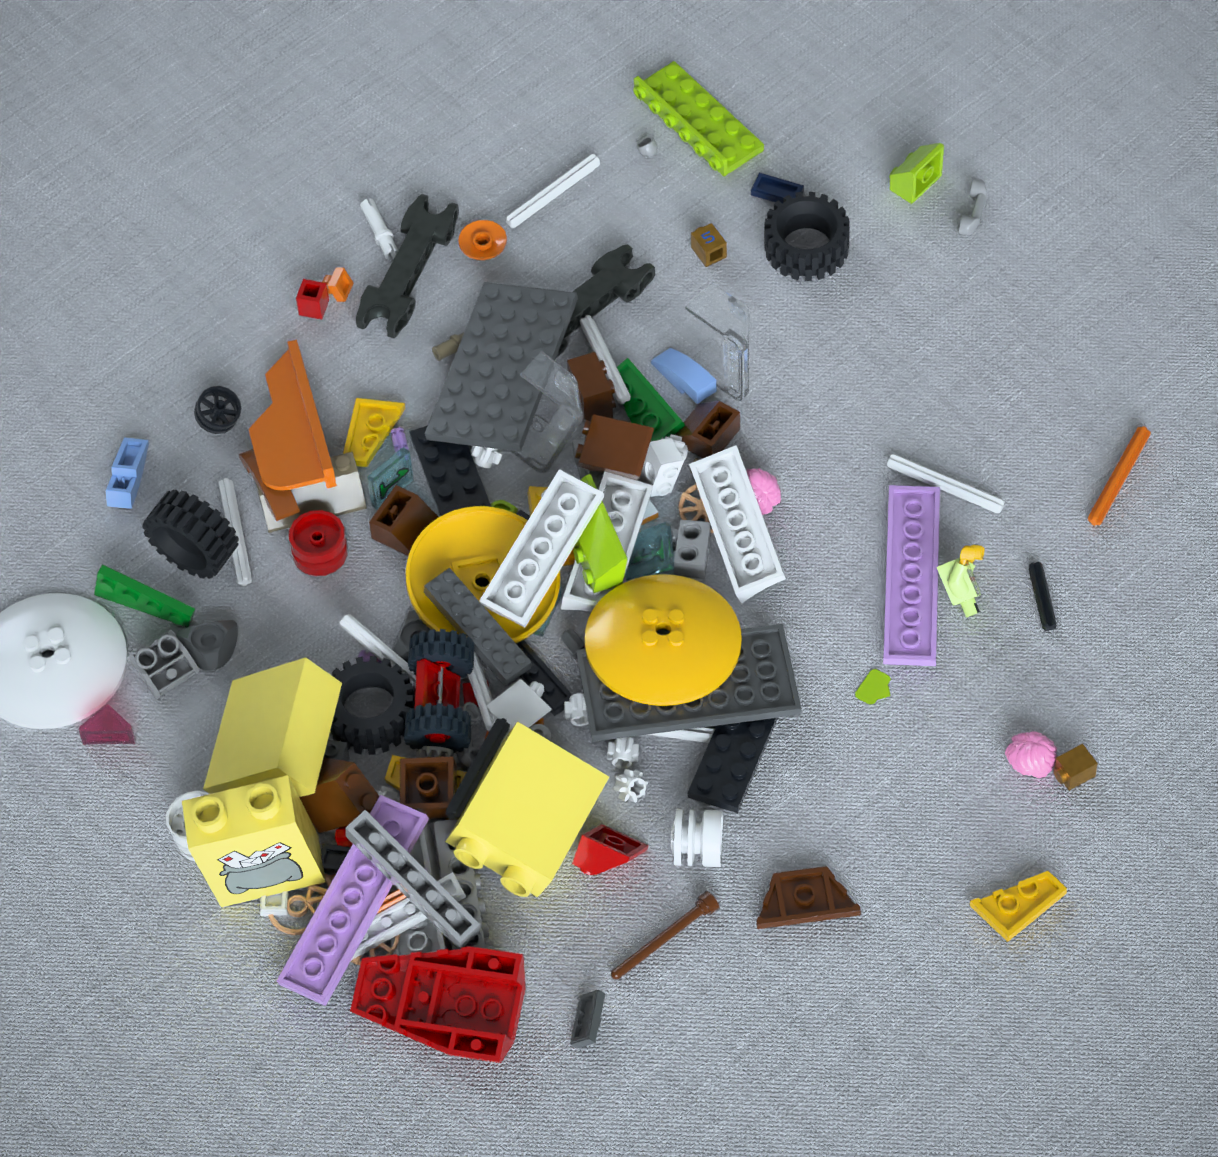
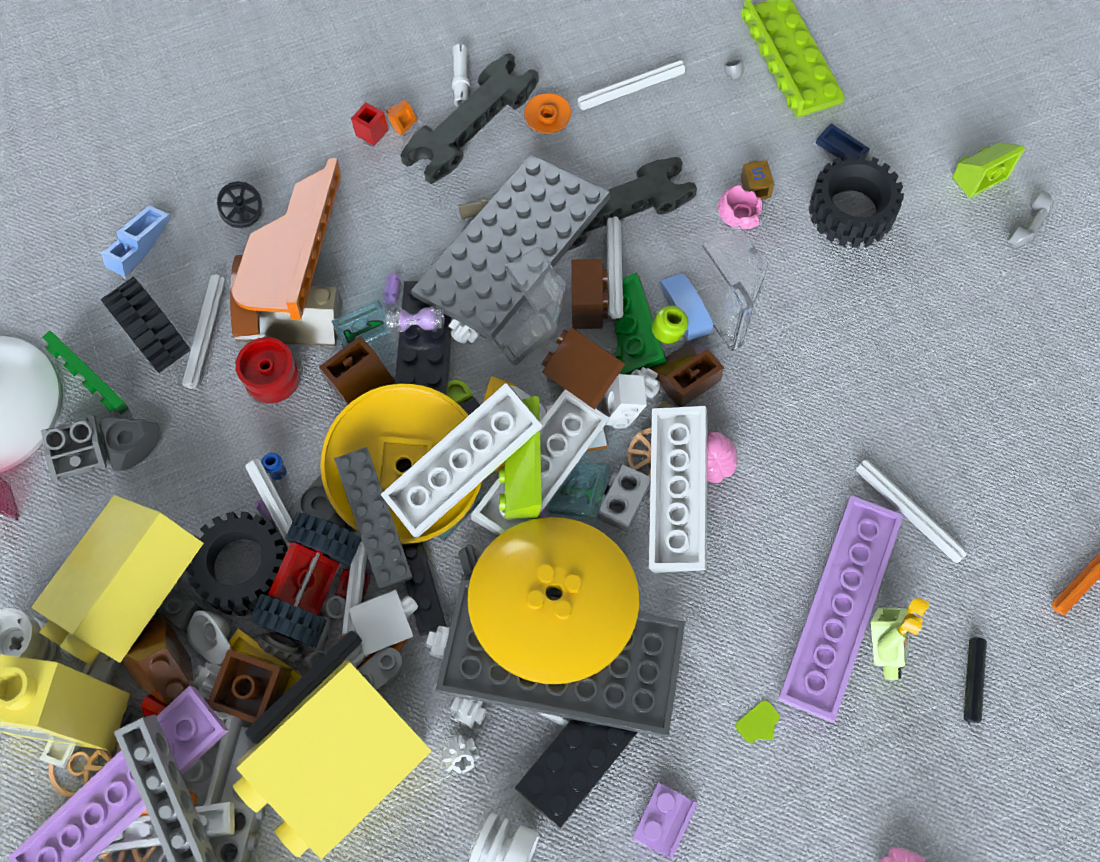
camera: 20 degrees right, 10 degrees up
yellow wing [343,398,406,467] -> none
red slope [572,824,649,875] -> none
none -> white piece [187,611,232,665]
none -> blue pin [261,453,287,480]
none -> clear piece [385,306,445,334]
none -> lavender plate [632,782,697,860]
none -> lime head [652,306,689,344]
none -> bright pink hair [718,185,762,230]

